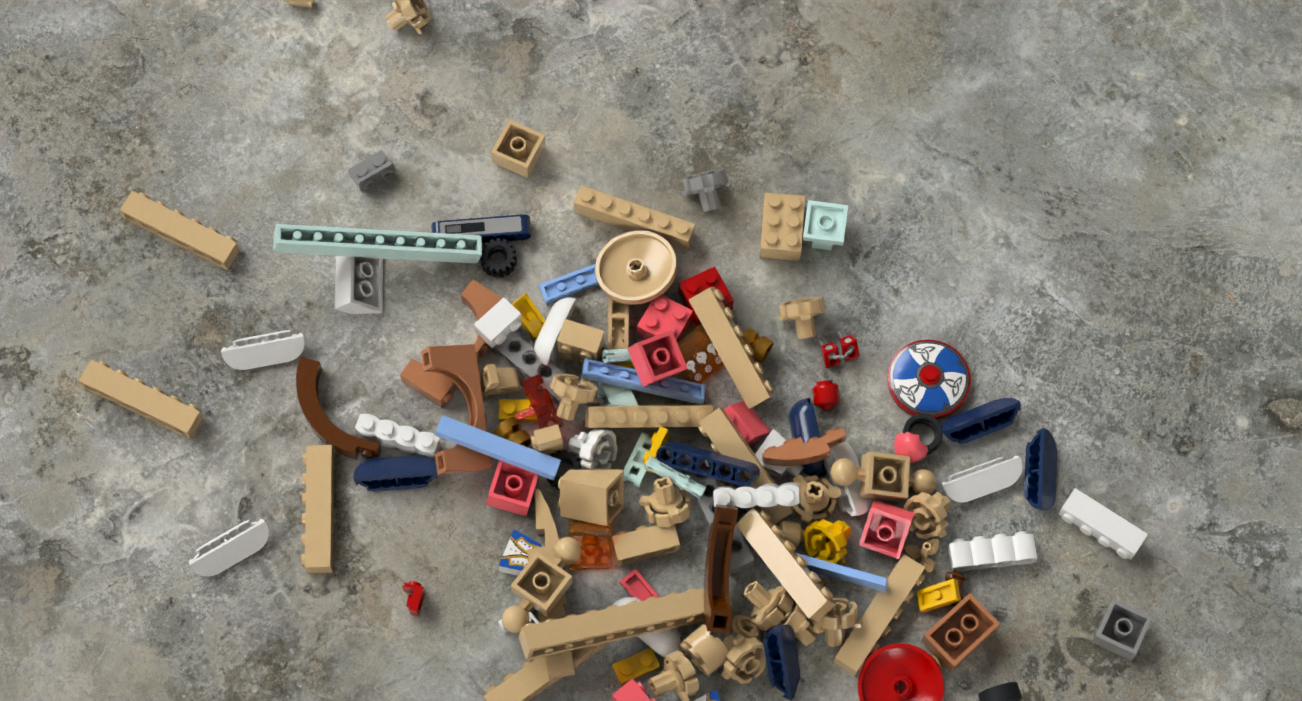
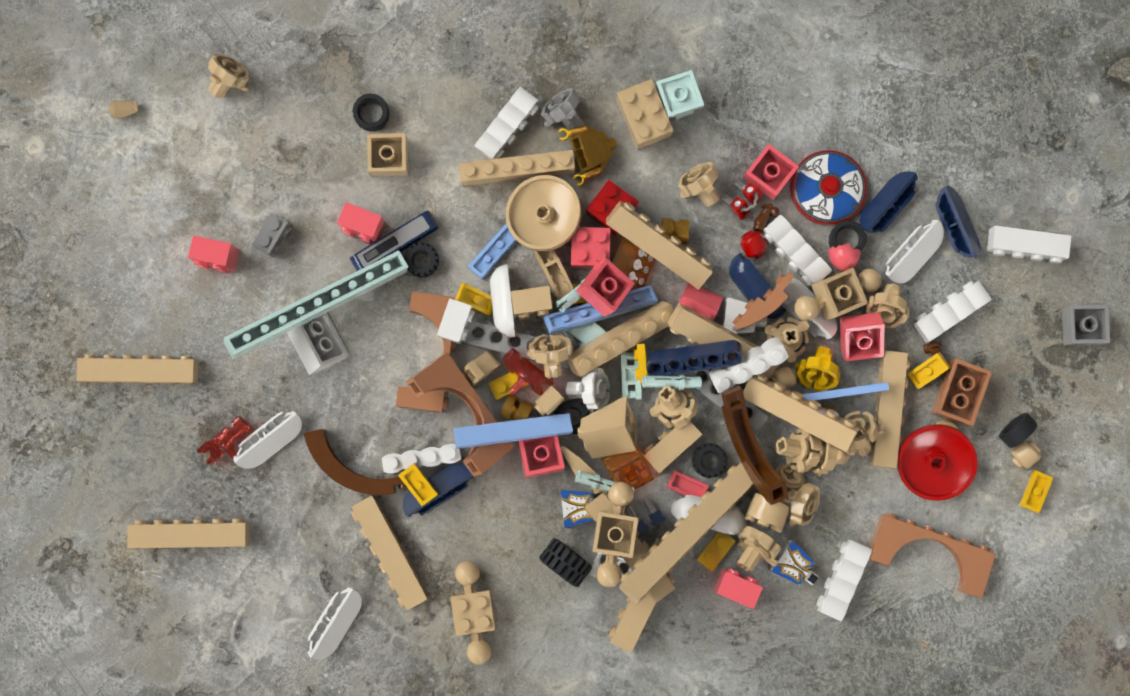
camera: 30 degrees left, 15 degrees up
red bracket [402,581,426,616] -> none
dark blue brick [763,624,800,700] -> none
tan plant [904,538,940,573] -> none
none -> coral brick [188,235,240,274]
none -> clear red piece [197,416,251,465]
none -> coral brick [337,202,386,244]
none -> black tyre [352,93,390,132]
none -> yellow plate [398,463,438,506]
none -> tan brick [450,561,496,665]
none -> white brick [474,87,539,159]
none -> black tyre [539,538,592,587]
none -> pearl gold torso [558,125,616,185]
none -> light aqua pin [575,470,634,492]
none -> piece [626,497,666,537]
none -> black tyre [692,443,728,478]
none -> coral brick [743,144,799,201]
none -> reddish brown arm [753,204,779,233]
none -> white brick [763,214,832,286]

